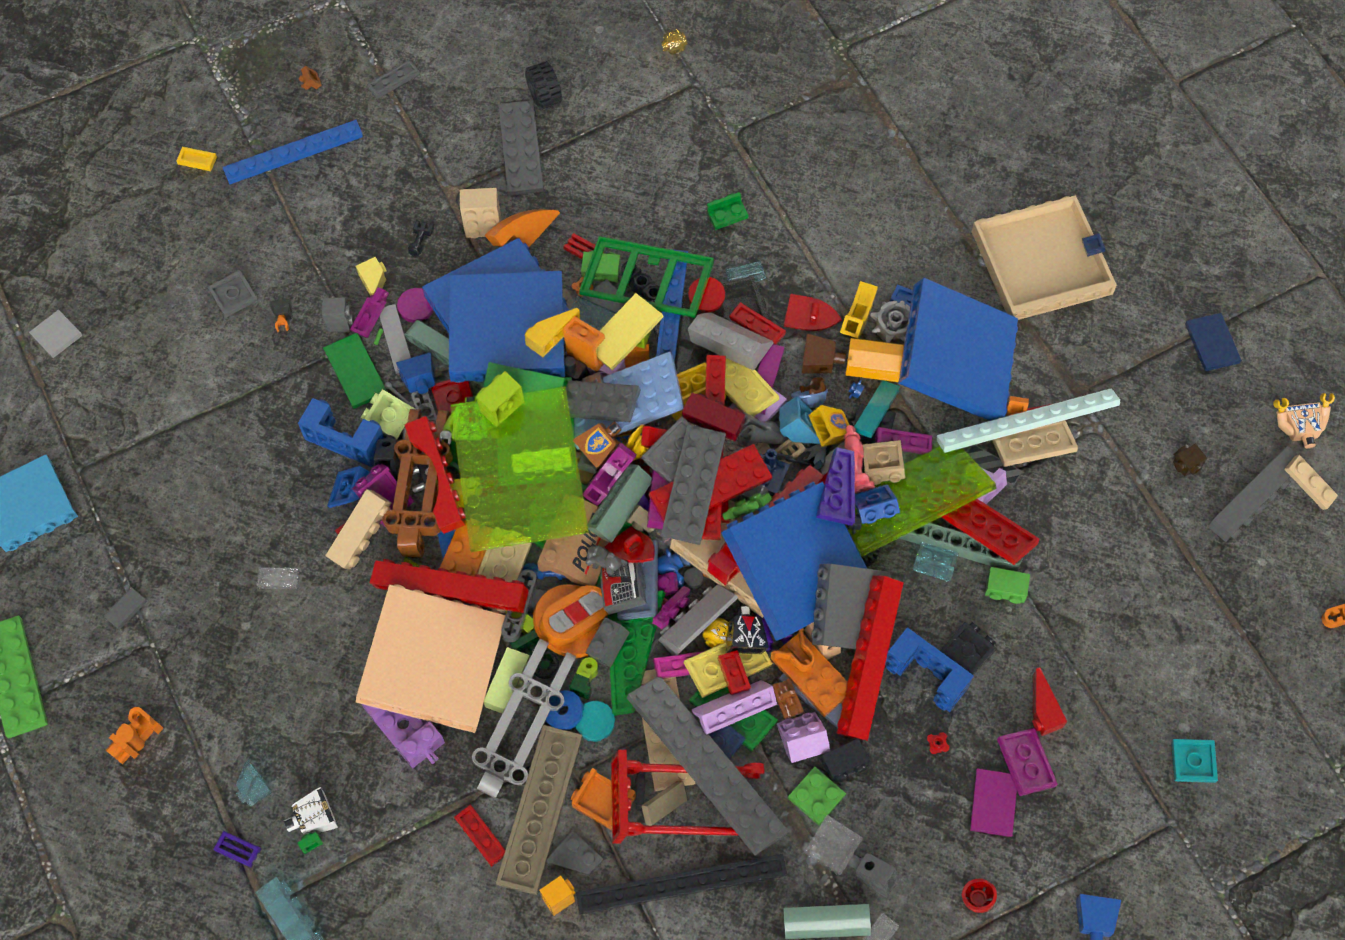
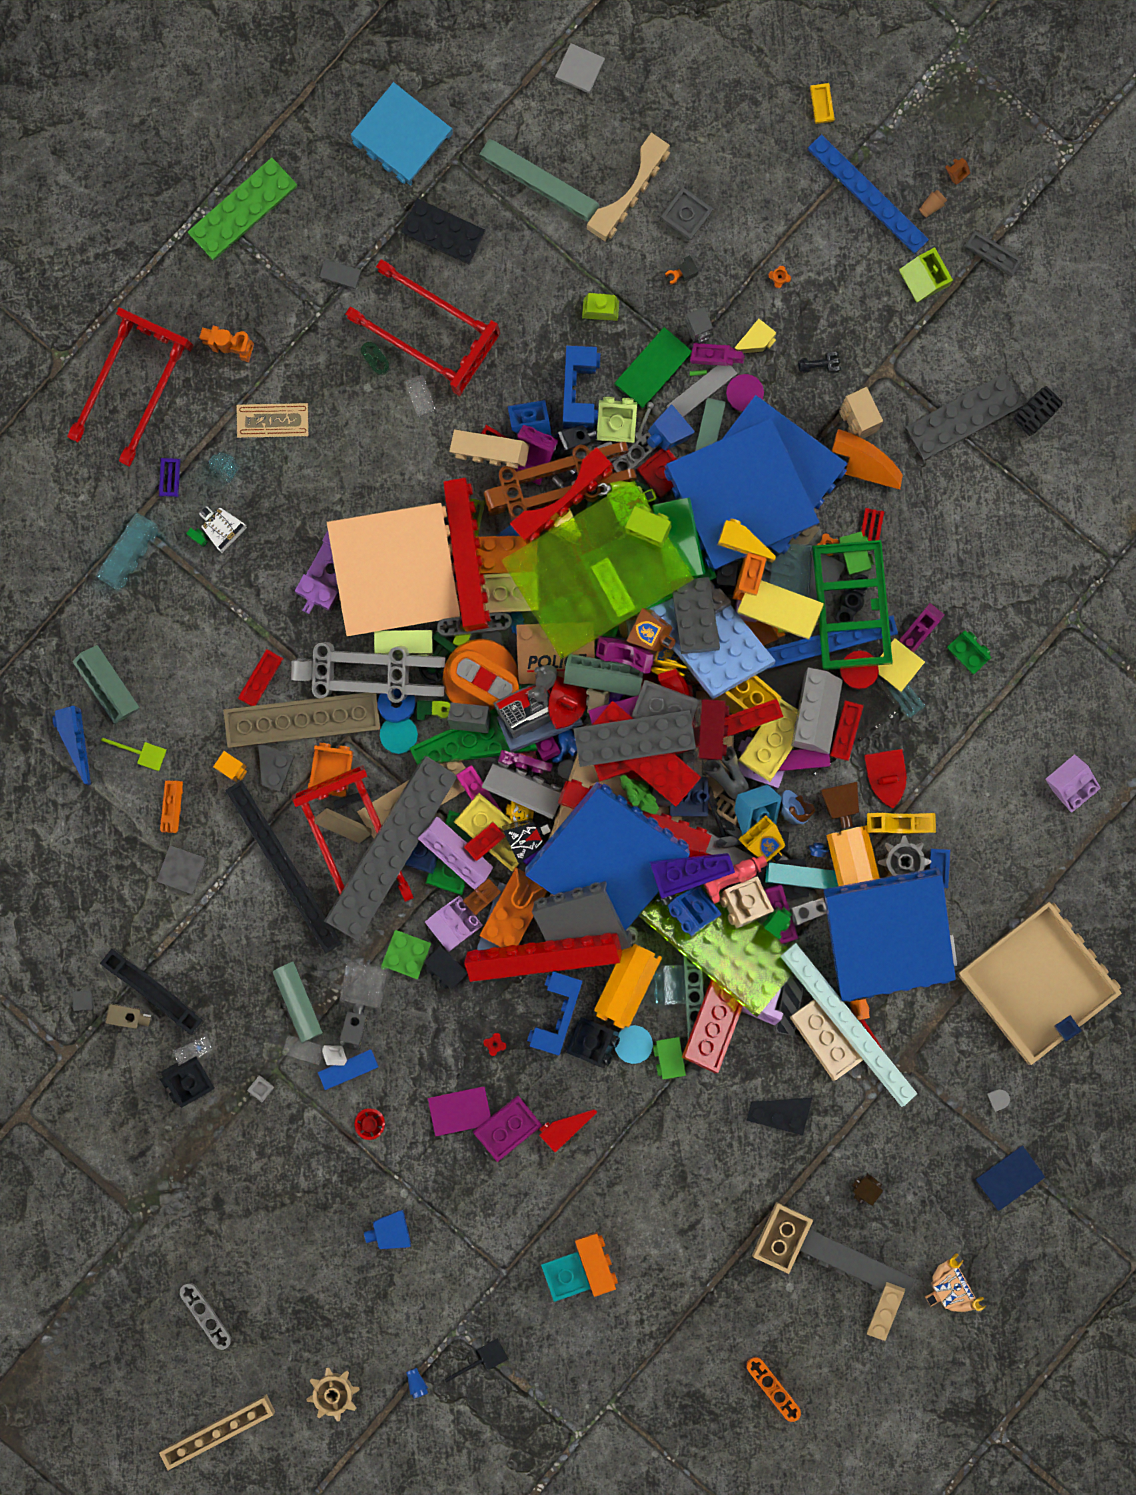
camera: 65 degrees right, 20 degrees up
none -> red piece [67,307,194,467]
none -> tan sticker [237,403,308,438]
none -> blue tile [318,1049,379,1090]
none -> white plate [322,1045,347,1065]
none -> red piece [345,259,501,396]
none -> clear green beam [361,342,390,375]
none -> black plate [401,198,486,265]
none -> black piece [445,1338,508,1382]
none -> sand green beam [479,139,600,222]
none -> orange brick [575,1232,618,1297]
none -> lime torso [582,293,619,321]
none -> tan arch [587,133,670,242]
none -> light orange brick [594,944,662,1029]
none -> medium azure tile [615,1025,653,1064]
none -> black wing [746,1097,812,1135]
none -> tan brick [752,1202,813,1274]
none -> green brick [763,906,792,940]
none -> orange plate [769,266,791,288]
none -> white leg [790,898,827,925]
none -> light yellow tile [878,639,925,692]
none -> lime slope [899,247,953,303]
none -> magenta slope [899,603,945,653]
none -> medium nougat cone [919,190,947,218]
none -> light grey tile [987,1089,1010,1112]
none -> lavender slope [1046,754,1101,813]

